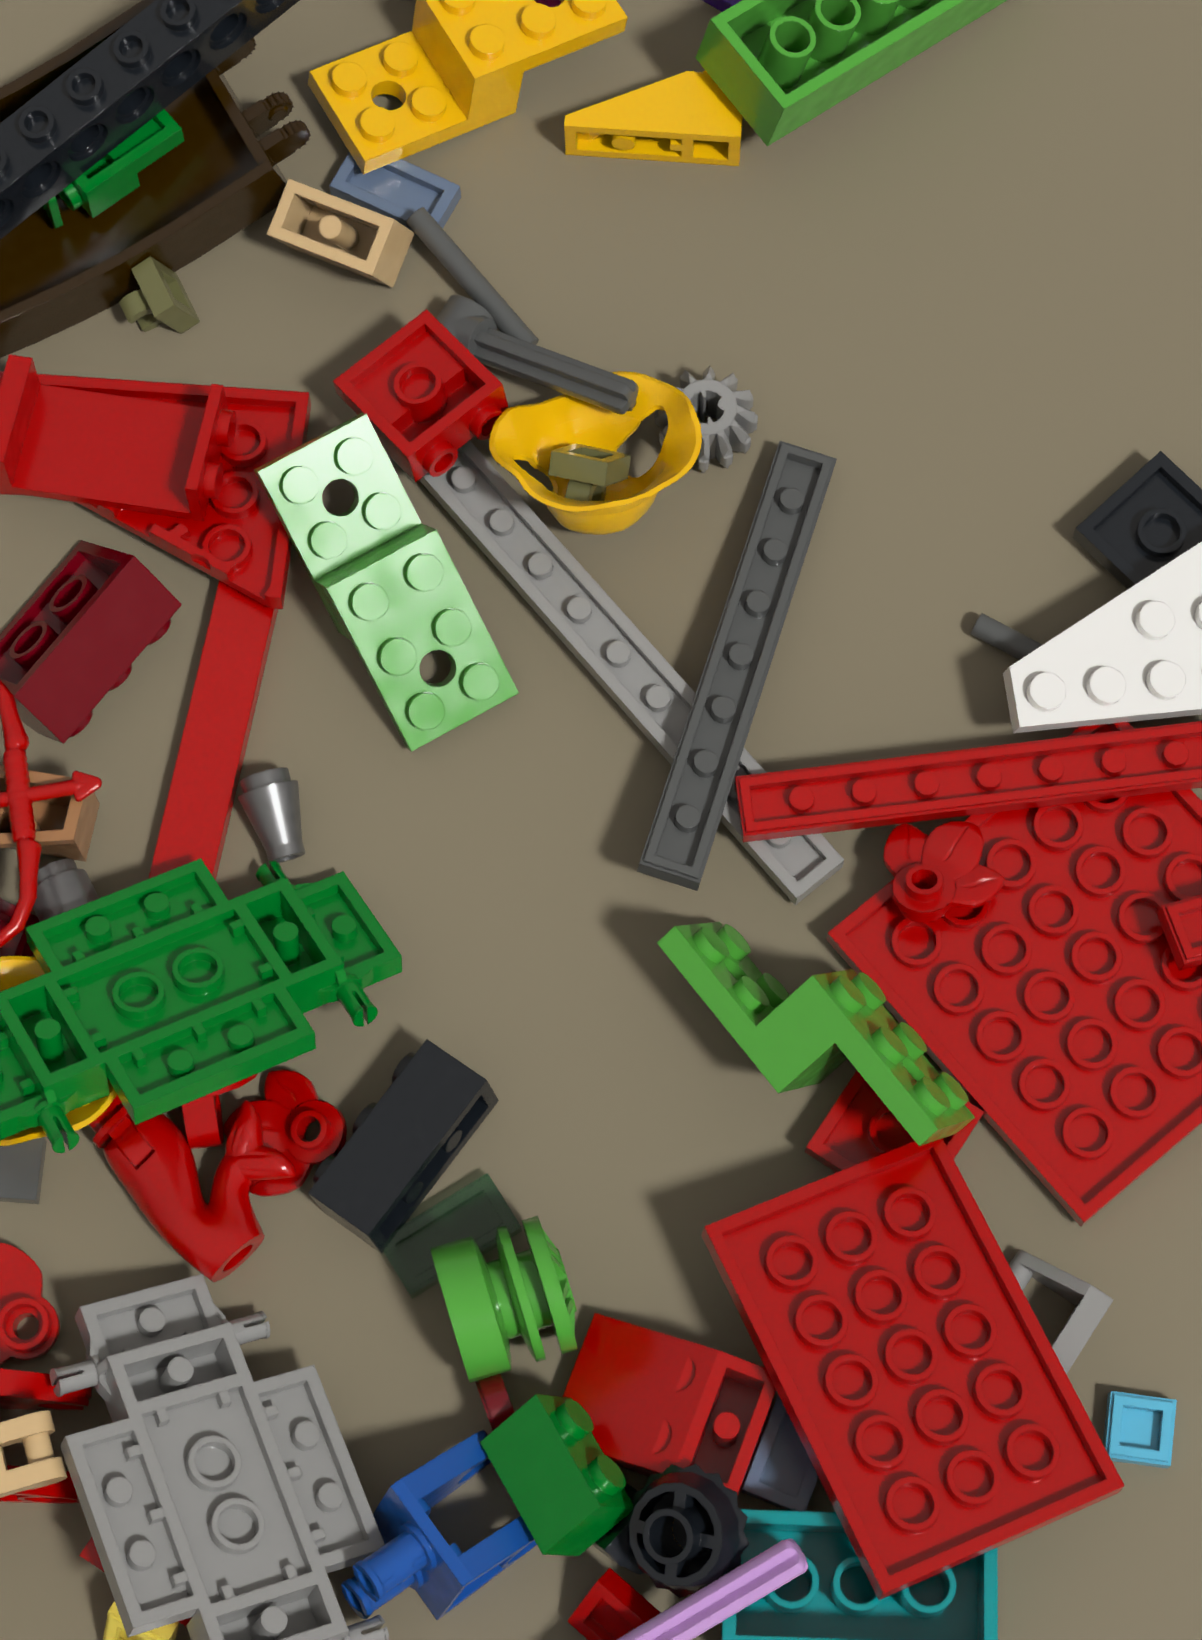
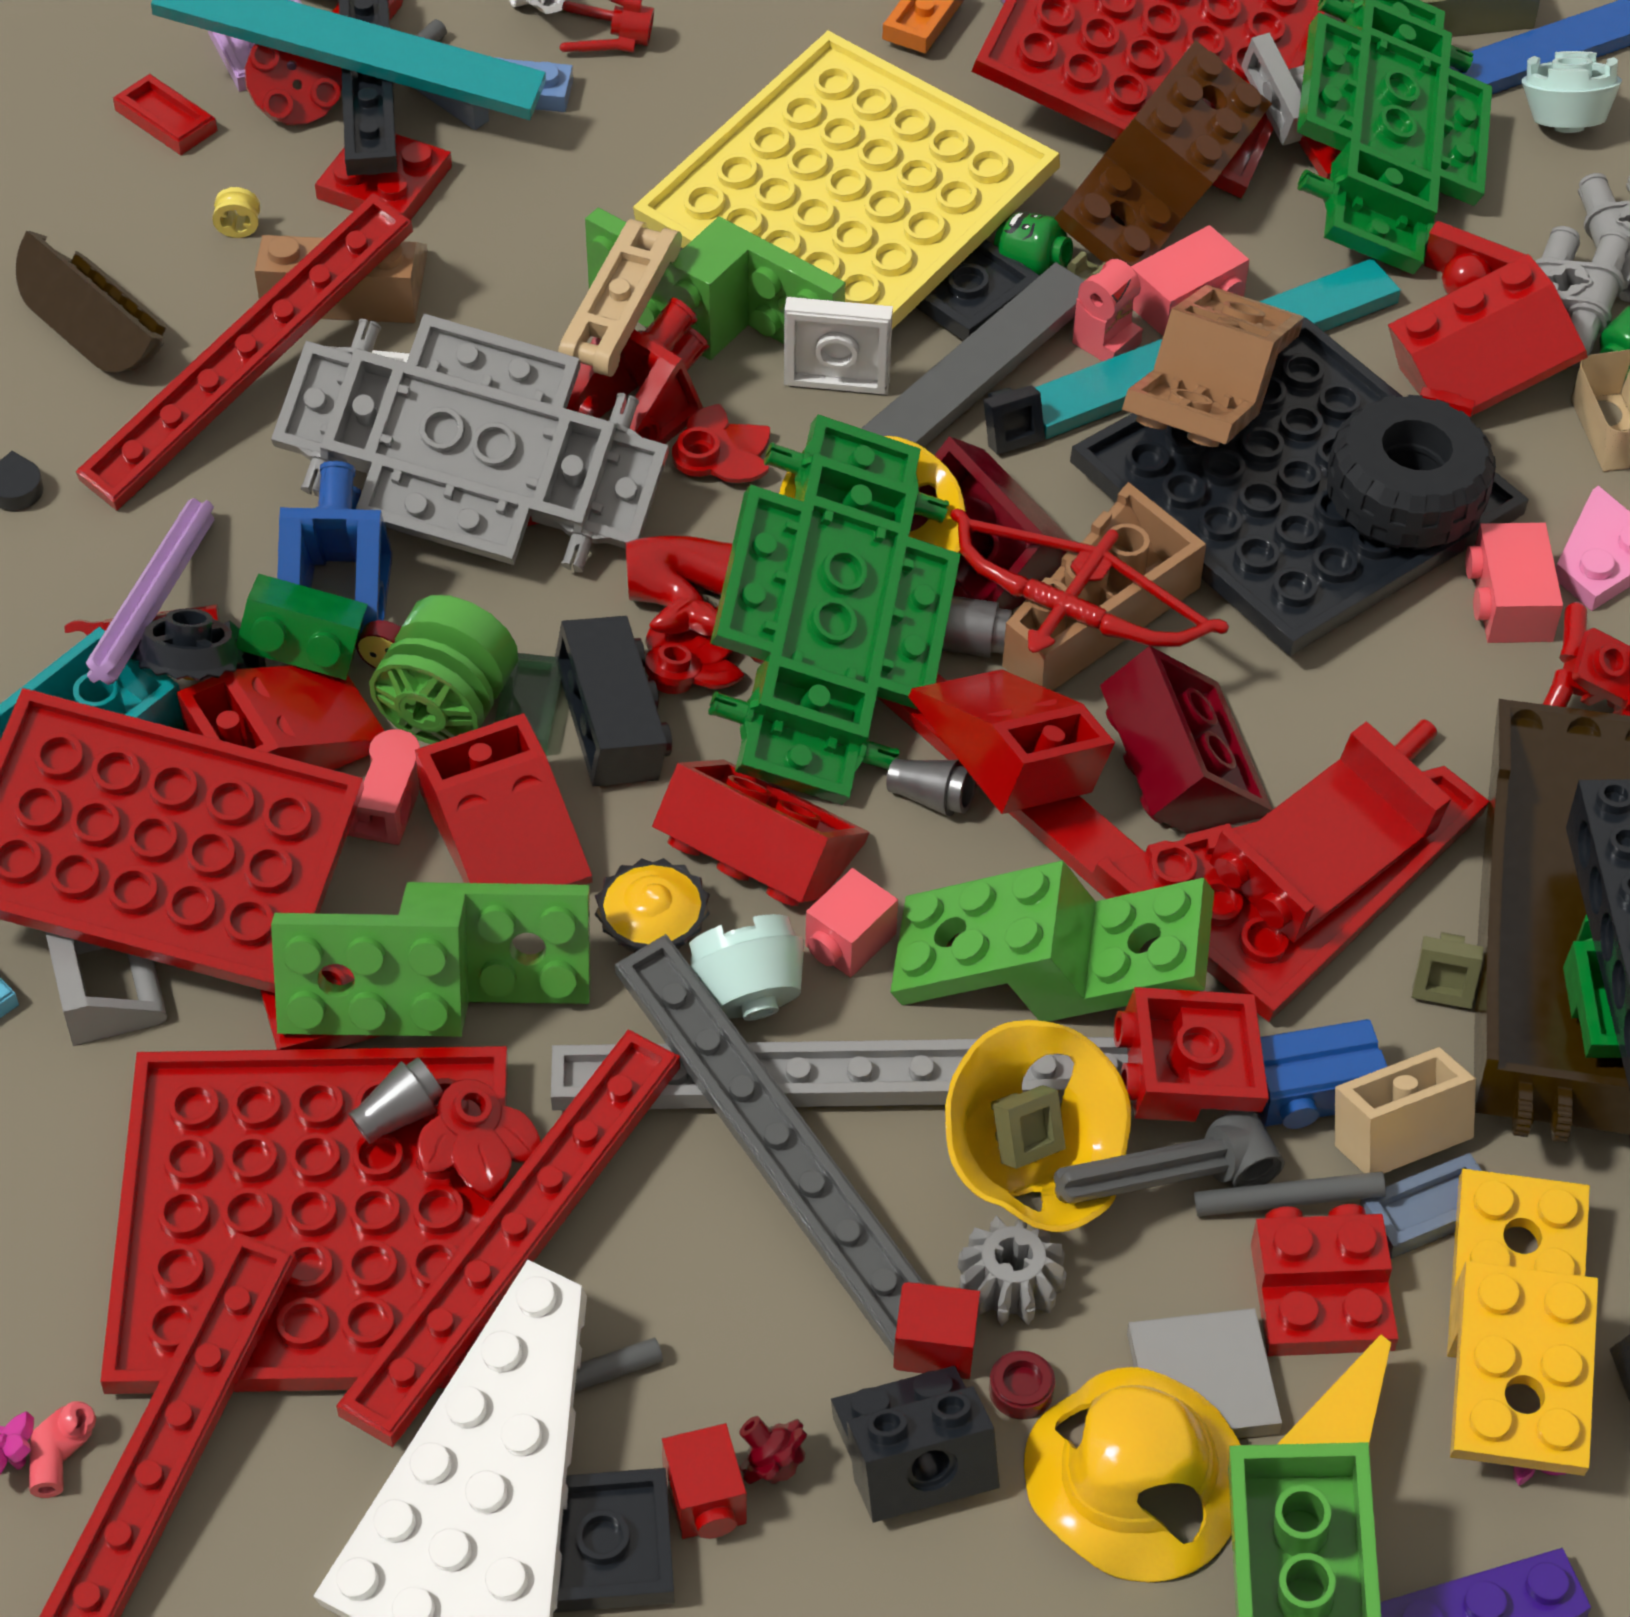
camera: 125 degrees right, 20 degrees down
none -> coral leg [347,729,420,845]
none -> flat silver cone [348,1057,444,1144]
none -> red slope [415,713,593,885]
none -> yellow piece [594,858,710,953]
none -> red slope [652,759,870,906]
none -> red brick [661,1423,747,1540]
none -> light aqua cone [689,914,804,1021]
none -> dark red plant [739,1416,807,1484]
none -> coral brick [805,868,898,978]
none -> black brick [831,1366,1000,1523]
none -> red panel [893,1282,980,1379]
none -> red slope [908,669,1115,814]
none -> dark red tile [989,1351,1055,1420]
none -> yellow piece [1024,1367,1241,1582]
none -> light grey tile [1127,1308,1282,1439]
none -> red plate [1251,1204,1399,1357]
none -> blue brick [1259,1019,1387,1129]

